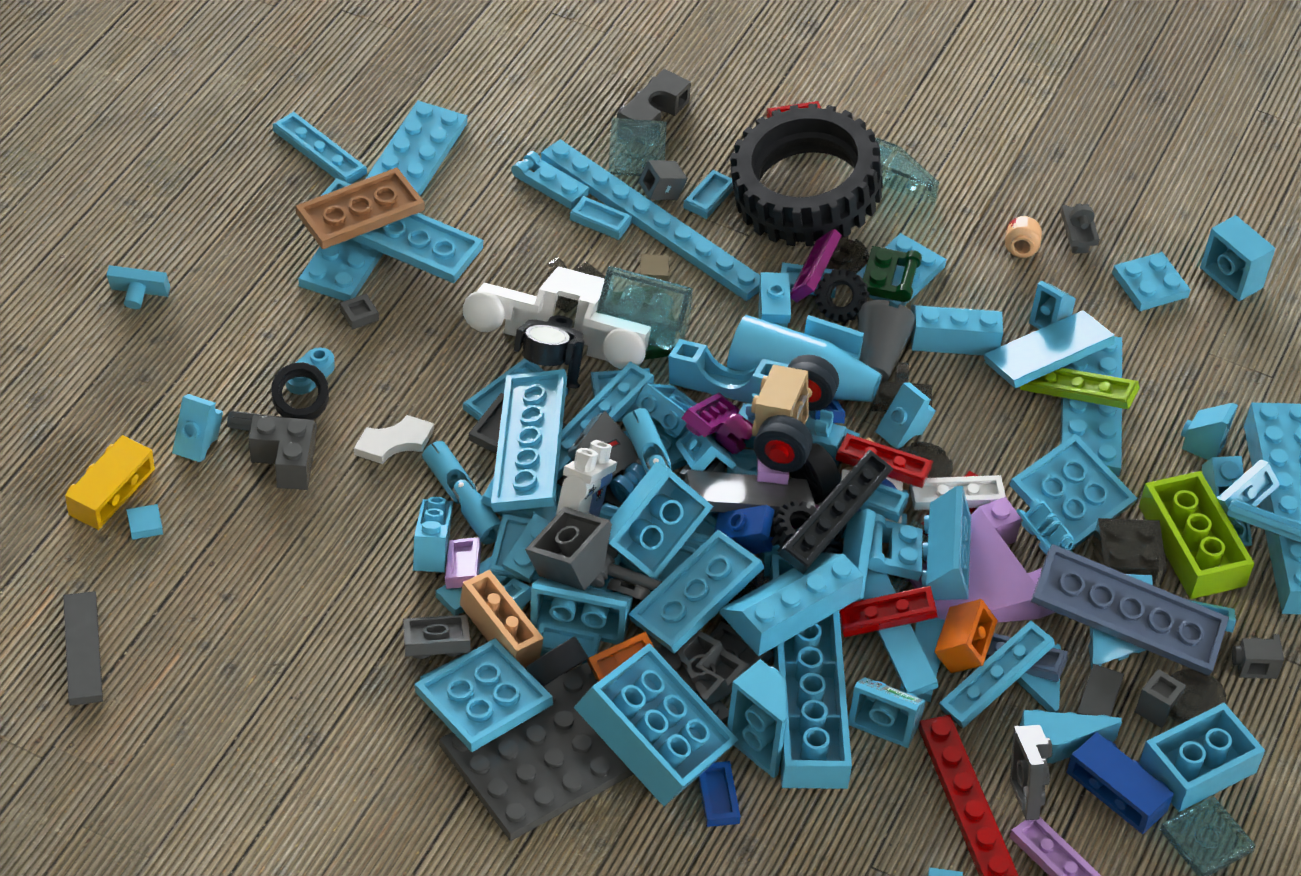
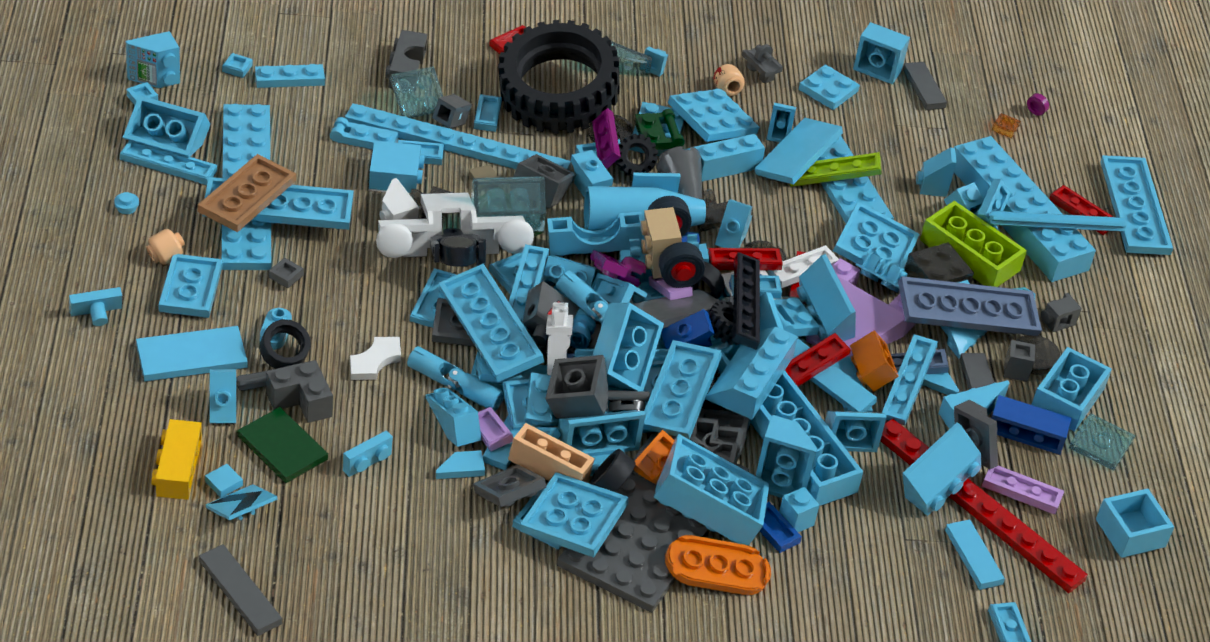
camera: 30 degrees left, 5 degrees down
none -> medium azure plate [114,192,139,214]
none -> medium azure slope [123,95,211,157]
none -> medium azure slope [126,31,180,88]
none -> medium azure plate [126,82,158,105]
none -> medium azure tile [136,326,248,381]
none -> light nougat head [146,229,185,265]
none -> medium azure plate [159,254,223,318]
none -> medium azure piece [205,484,278,520]
none -> medium azure tile [222,53,253,78]
none -> dark green tile [237,407,329,483]
none -> medium azure plate [255,64,325,88]
none -> medium azure plate [343,430,393,477]
none -> medium azure piece [369,140,425,195]
none -> white slope [380,178,419,220]
none -> medium azure tile [436,450,485,479]
none -> dark grey slope [509,154,576,208]
none -> medium azure tile [640,47,668,77]
none -> orange tile [665,535,771,595]
none -> medium azure plate [668,89,760,142]
none -> medium azure brick [779,487,820,532]
none -> medium azure slope [902,422,981,516]
none -> dark grey tile [903,61,947,110]

